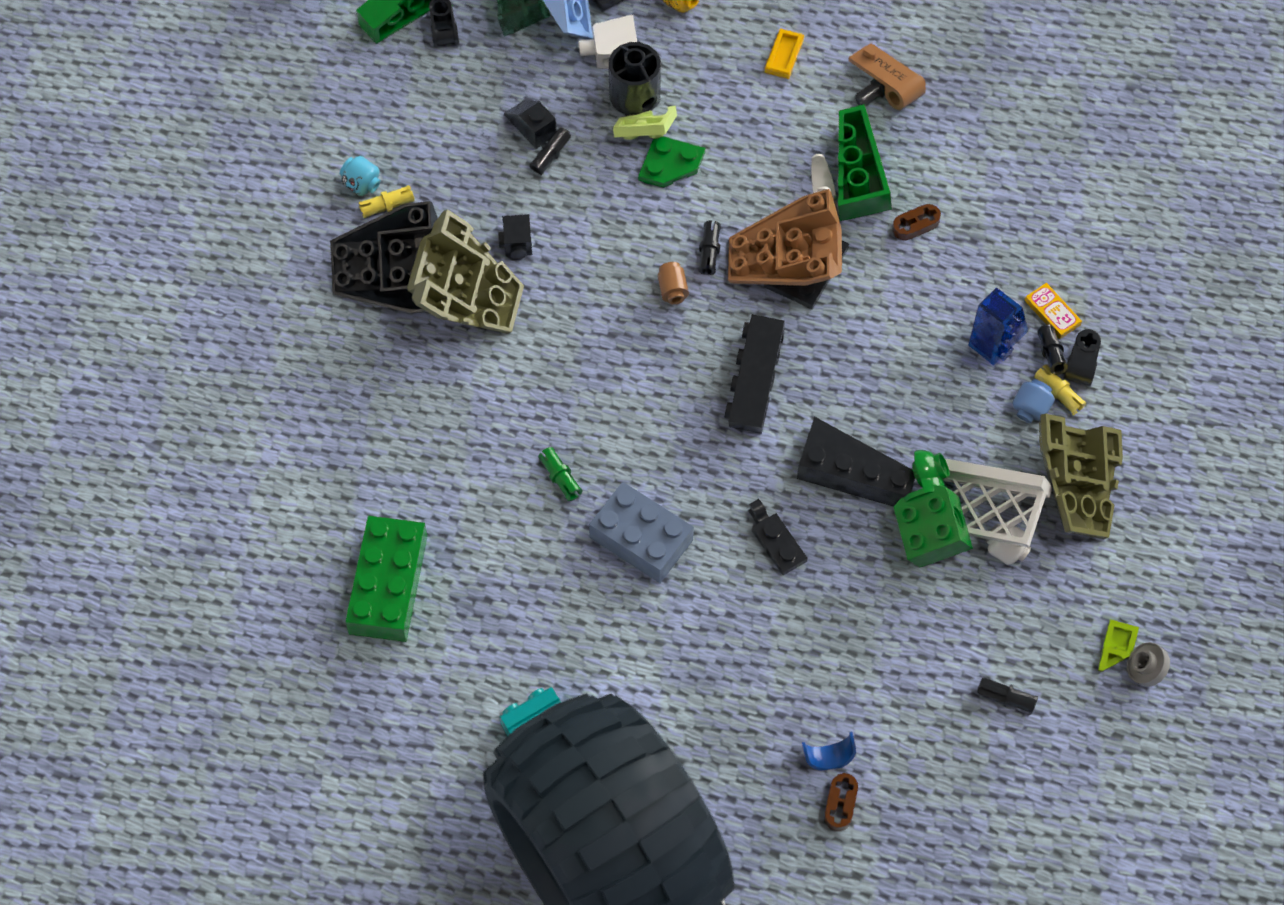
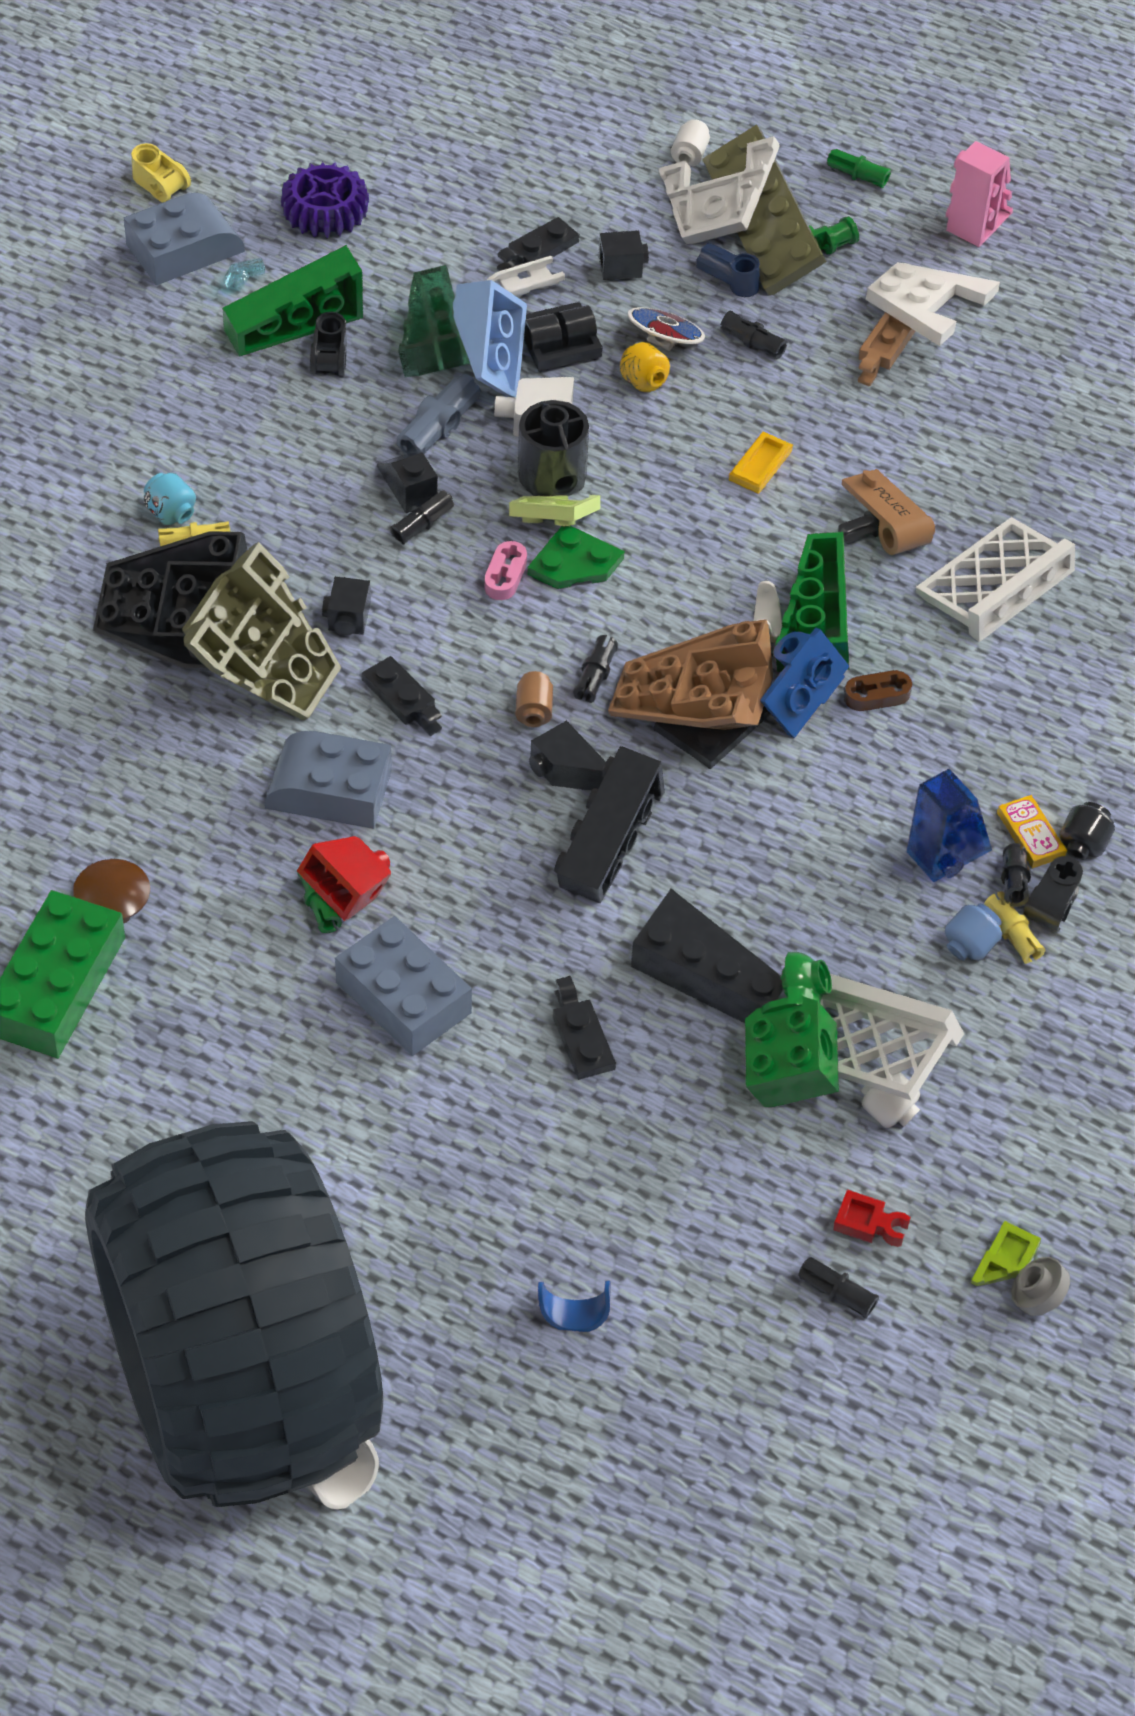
camera: 10 degrees right, 10 degrees down
reddish brown beam [824,773,858,831] -> none
olive wedge [1039,413,1123,539] -> none
none -> reddish brown dish [73,859,150,923]
none -> sand blue brick [264,731,392,829]
none -> red torso [297,836,391,921]
none -> black plate [362,656,442,736]
none -> sand blue piece [397,373,480,454]
none -> bright pink beam [484,541,527,600]
none -> black slope [529,720,606,791]
none -> blue piece [760,628,849,738]
none -> red plate [833,1189,911,1247]
none -> white fence [916,517,1075,642]
none -> black head [1059,802,1115,860]

